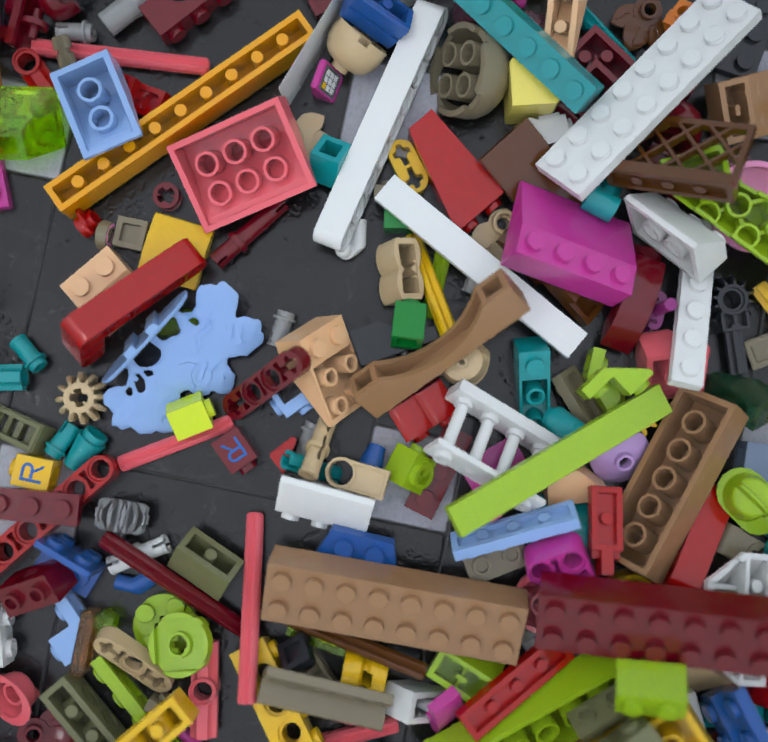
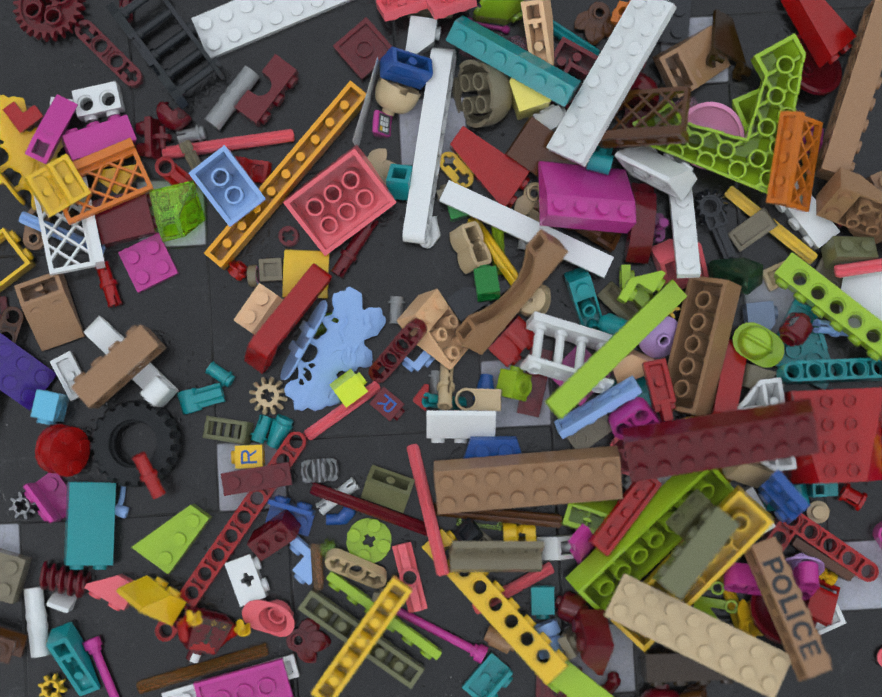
camera: 10 degrees left, 0 degrees up
lime plate [148,611,213,678] -> none
lime brick [614,658,688,721] -> none

